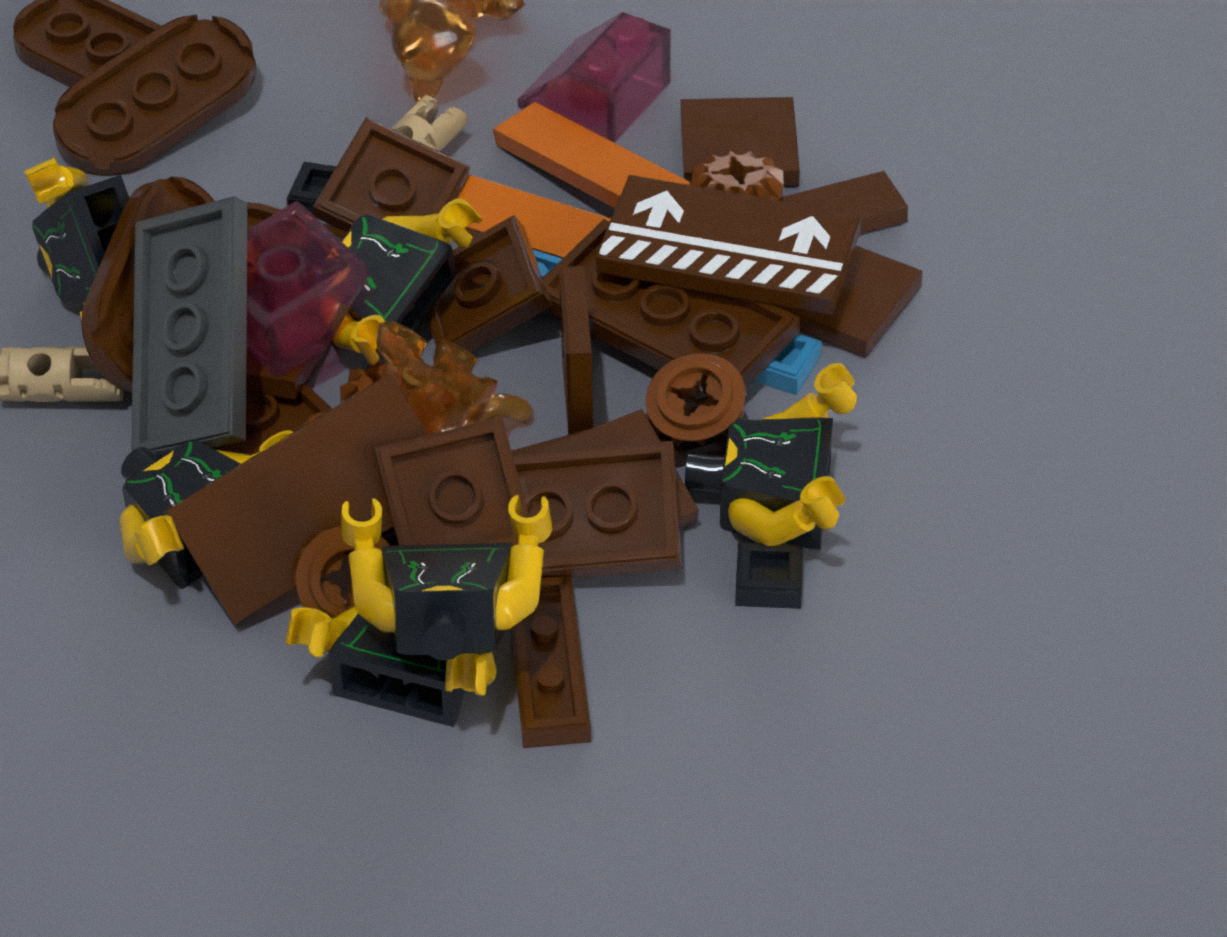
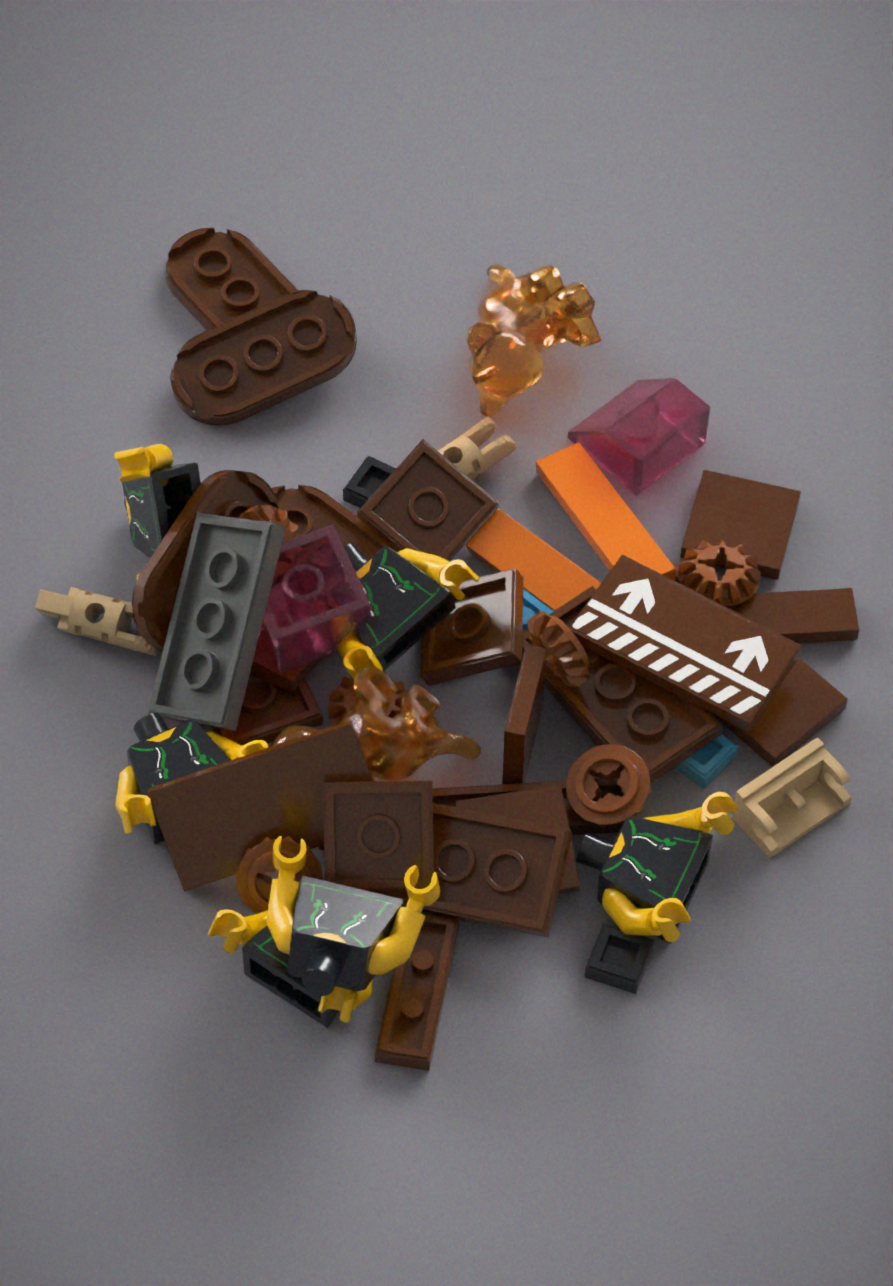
camera: 15 degrees right, 10 degrees up
none -> dark orange gear [527,611,590,687]
none -> tan hinge [732,737,851,859]

